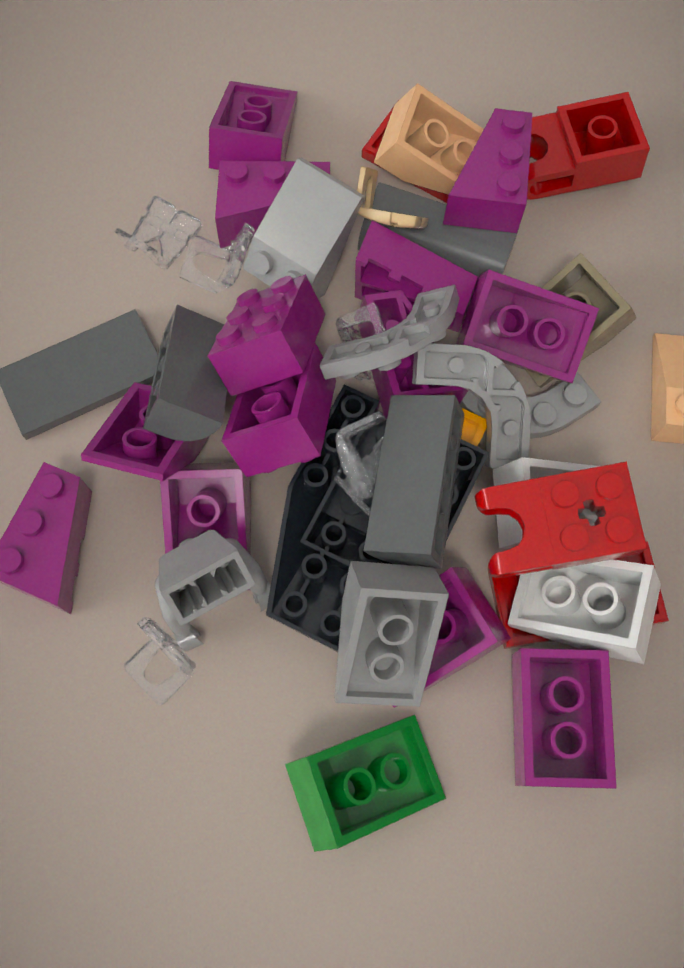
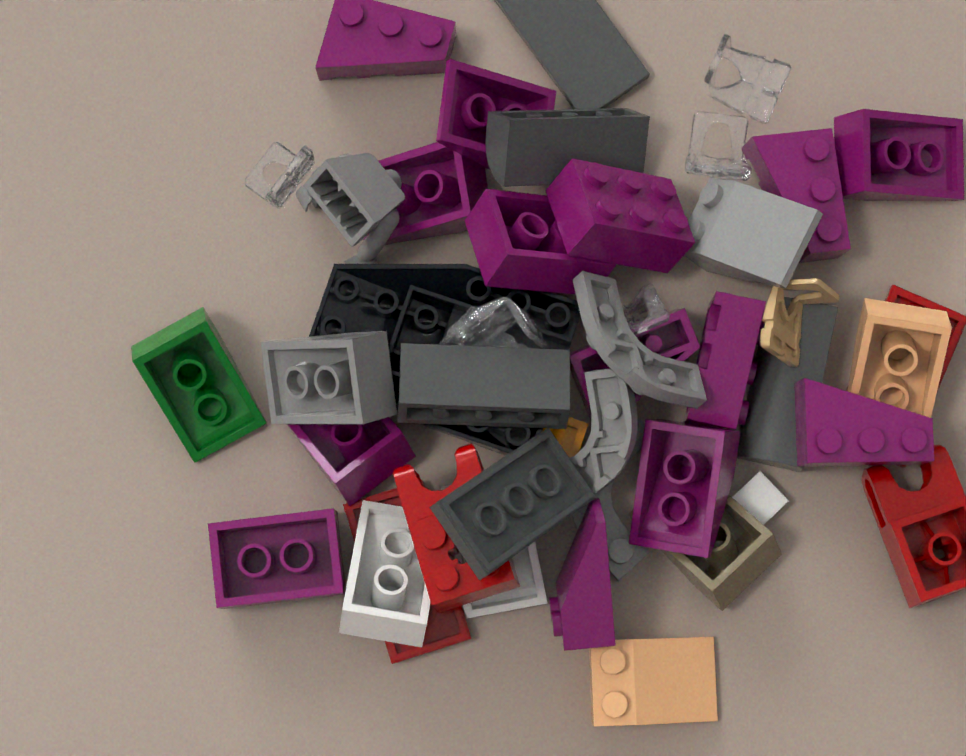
camera: 85 degrees right, 10 degrees up
none -> dark grey tile [429,428,596,580]
none -> magenta slope [549,498,616,651]
none -> white tile [732,471,789,525]

